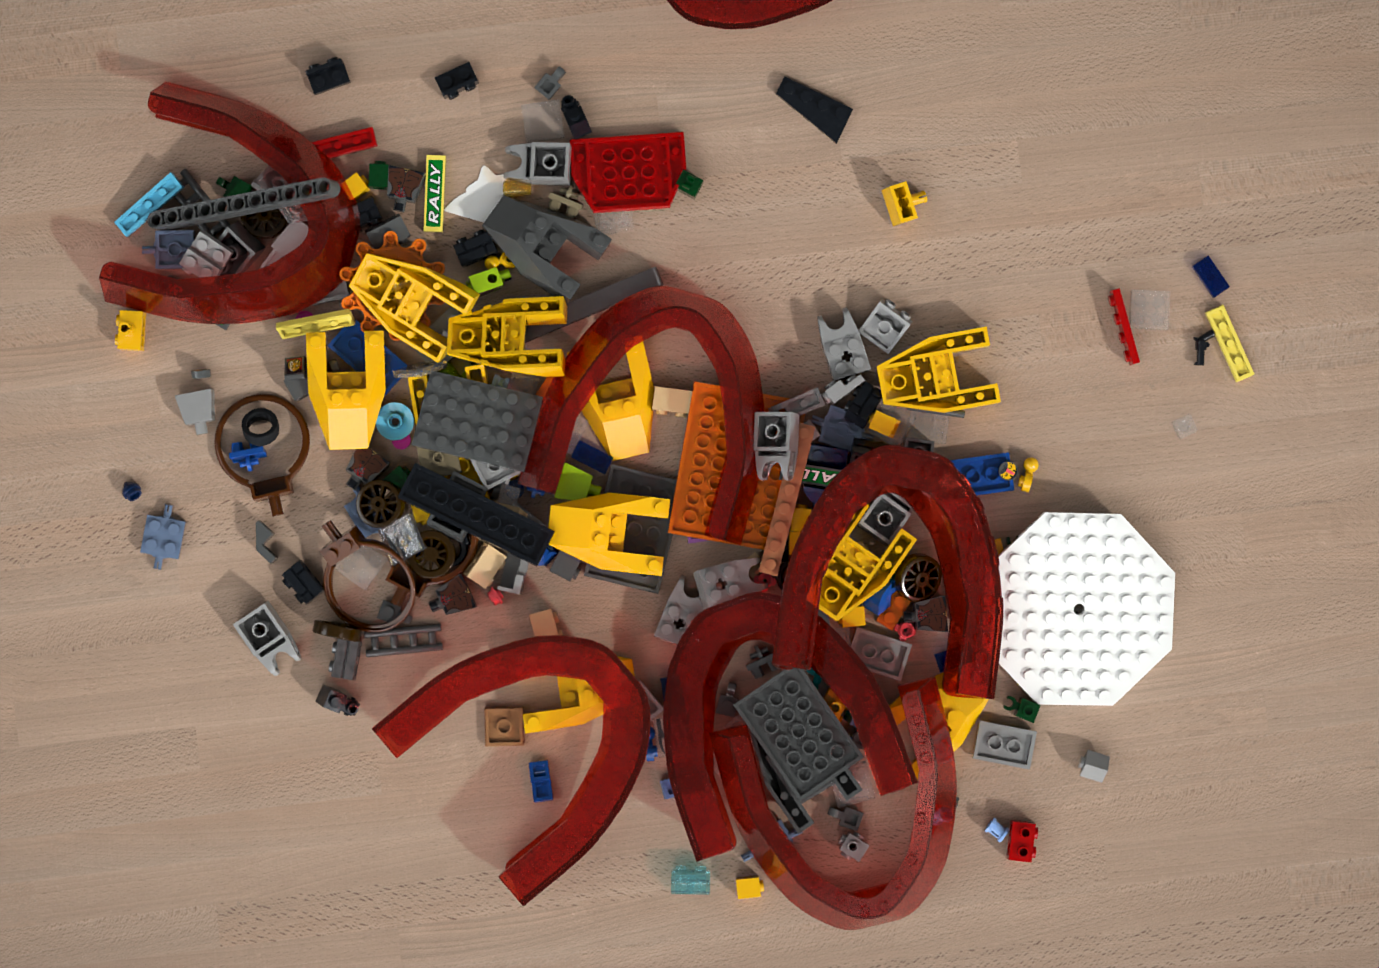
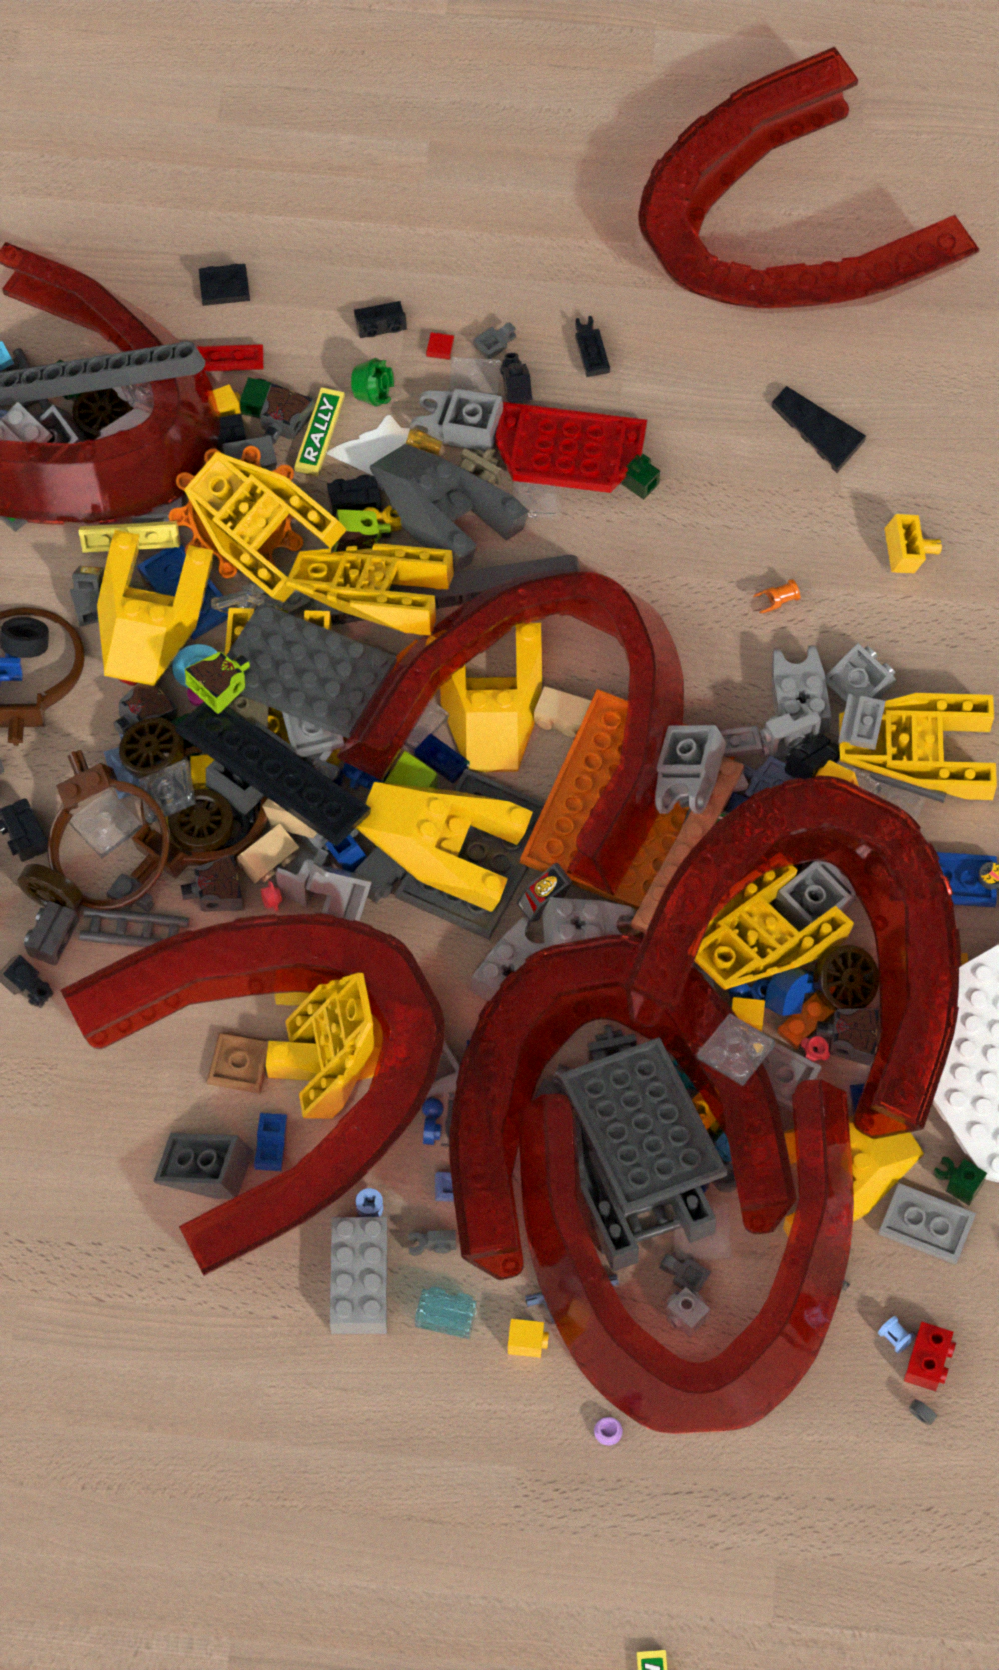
camera: 10 degrees right, 25 degrees down
none -> dark grey slope [154,1133,253,1200]
none -> torso [185,652,250,714]
none -> yellow wedge [285,973,374,1119]
none -> light grey panel [305,863,372,931]
none -> light grey brick [330,1217,388,1334]
none -> green cone [351,358,394,407]
none -> light blue wheel [355,1188,383,1217]
none -> dark grey plate [409,1230,456,1256]
none -> red tile [426,332,454,360]
none -> slope [516,863,573,923]
none -> black plate [575,316,610,377]
none -> lavender plate [594,1417,623,1446]
none -> clear plate [697,1013,775,1086]
none -> orange piece [753,579,801,614]
none -> light grey plate [838,693,885,750]
none -> dark grey tile [909,1399,937,1425]

